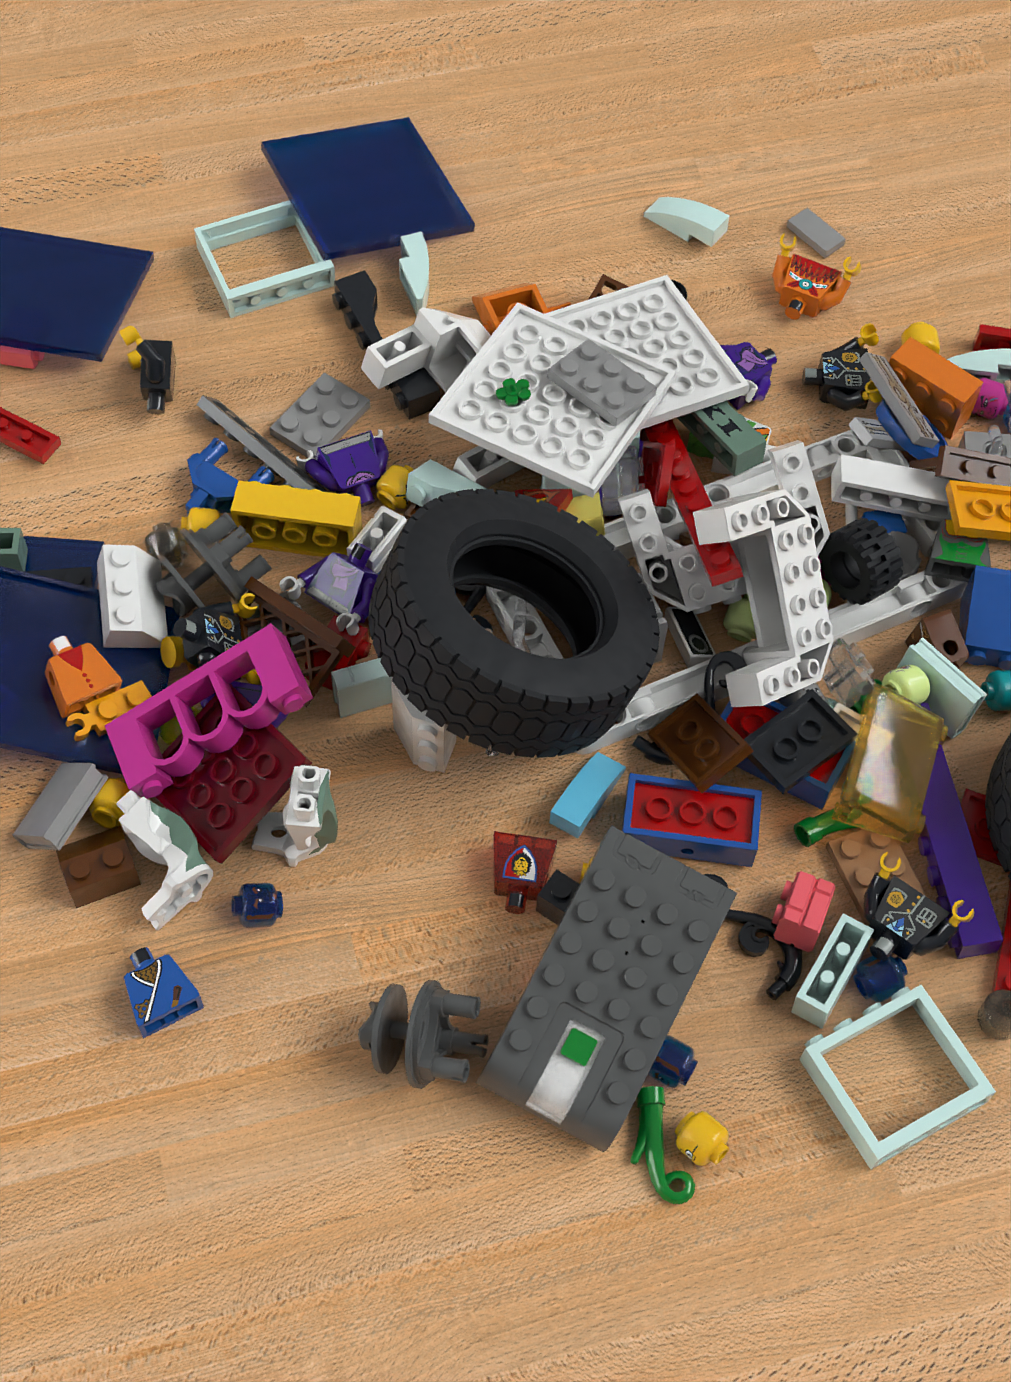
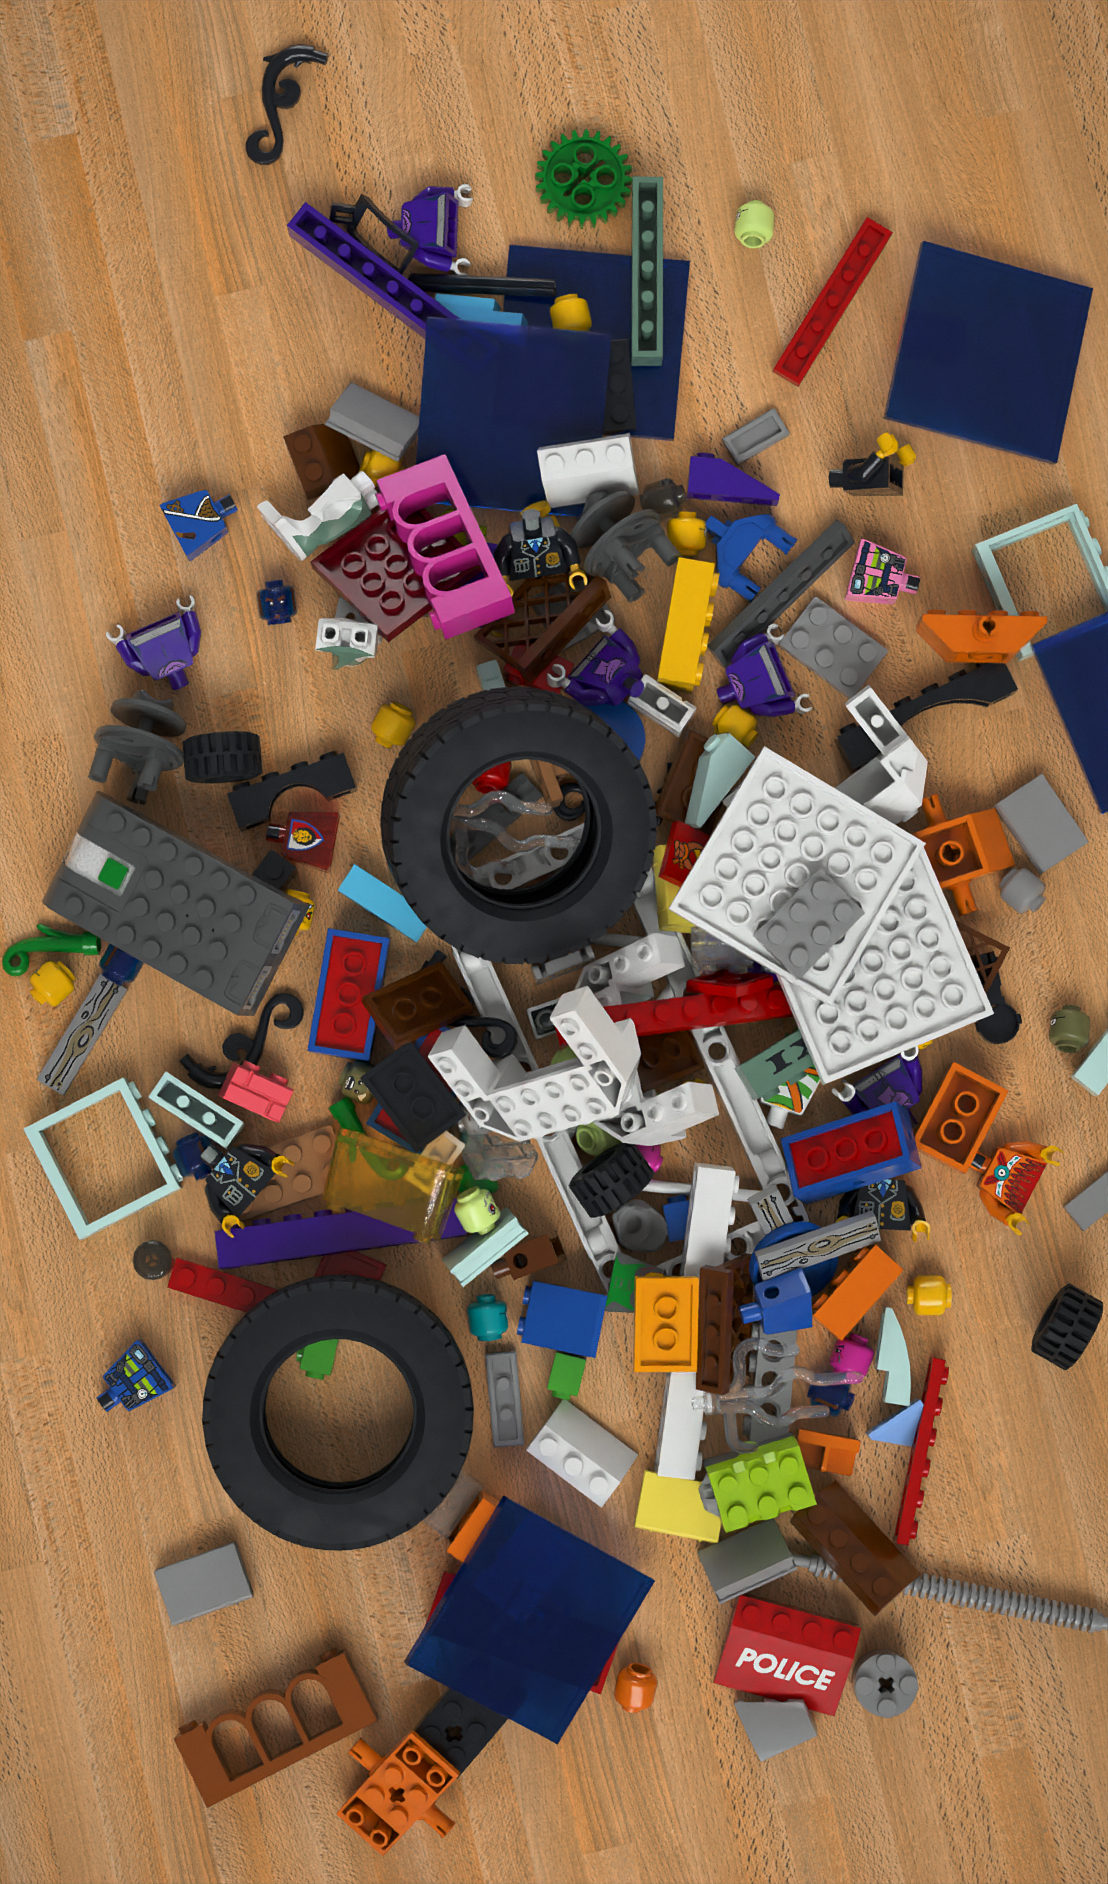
camera: 90 degrees right, 25 degrees up
orange torso [45,636,123,719] -> none
light orange plate [65,680,152,741] -> none
light aqua slope [399,231,429,316] -> none
green plant [496,378,531,406] -> none
none -> light grey tile [37,973,128,1096]
none -> dark purple torso [106,595,202,690]
none -> black tyre [182,731,263,783]
none -> black arch [227,751,357,832]
none -> olive head [338,1060,375,1105]
none -> yellow head [371,701,416,749]
none -> dark purple slope [686,453,780,506]
none -> light grey tile [722,408,790,466]
none -> blue torso [738,1268,813,1335]
none -> brick [781,1101,922,1205]
none -> torso [845,539,921,604]
none -> orange brick [913,1062,1009,1174]
none -> orange slope [916,609,1047,663]
none -> light grey piece [993,774,1089,874]
none -> light grey head [999,868,1046,914]
none -> black tyre [1031,1283,1103,1370]
none -> olive head [1049,1005,1090,1053]

